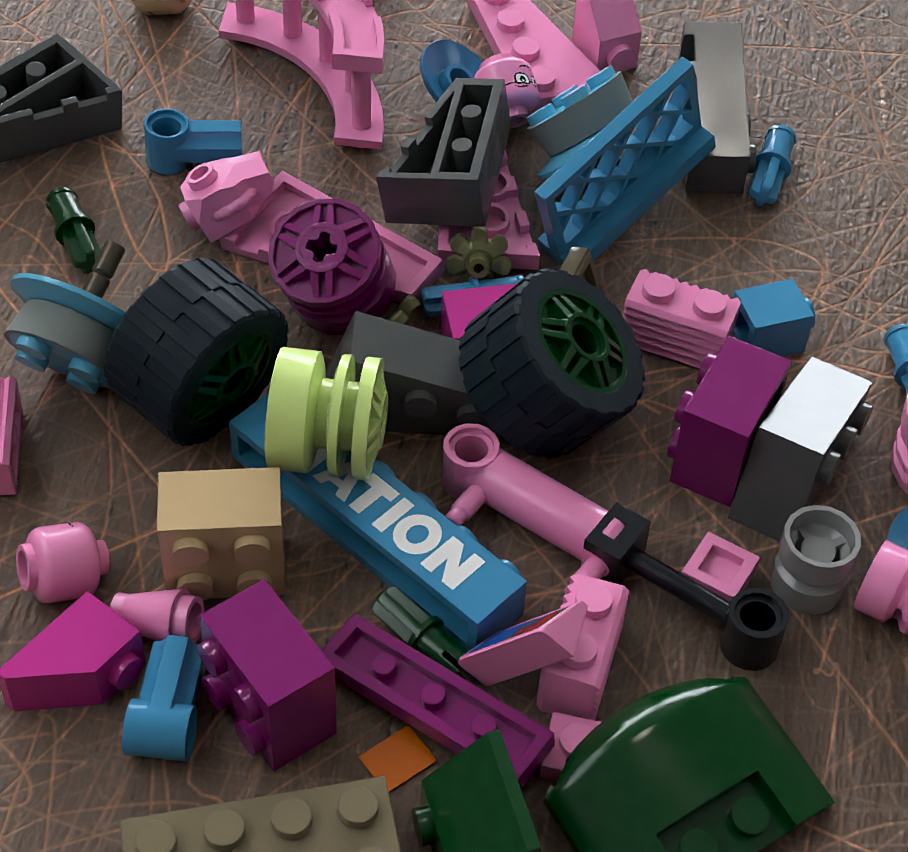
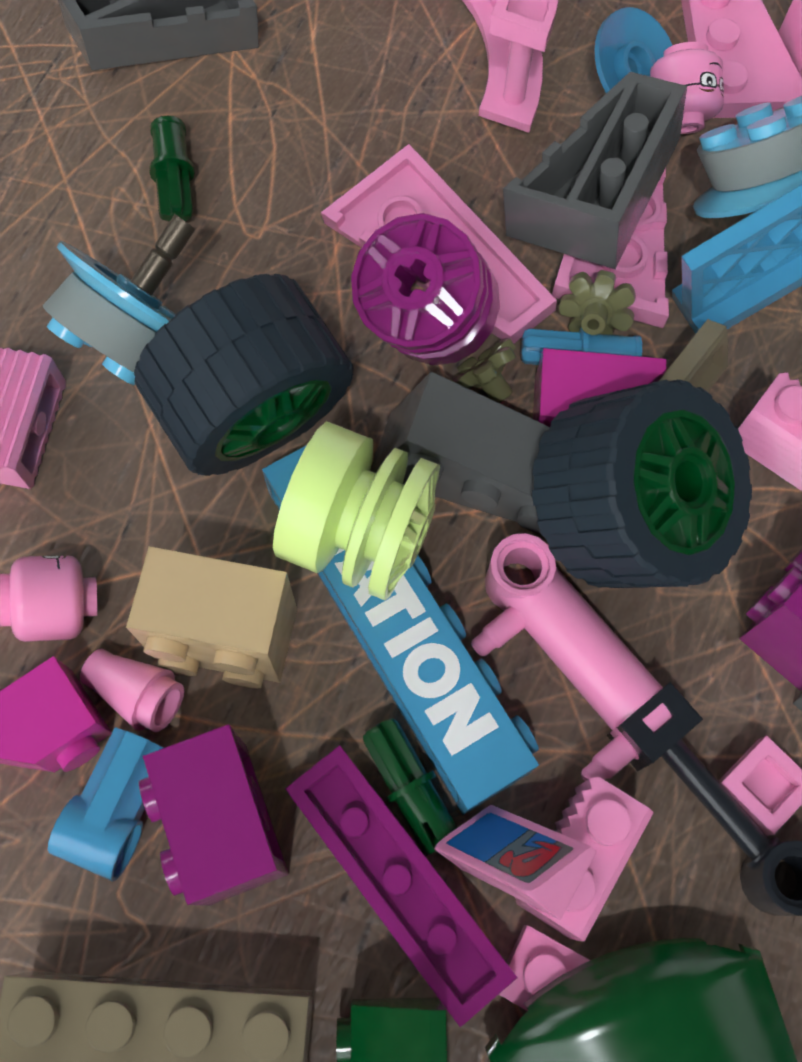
camera: 15 degrees right, 20 degrees up
dark azure piece [144,108,242,175] -> none
bright pink hand [178,151,274,243] -> none
orange sticker [359,726,436,792] -> none

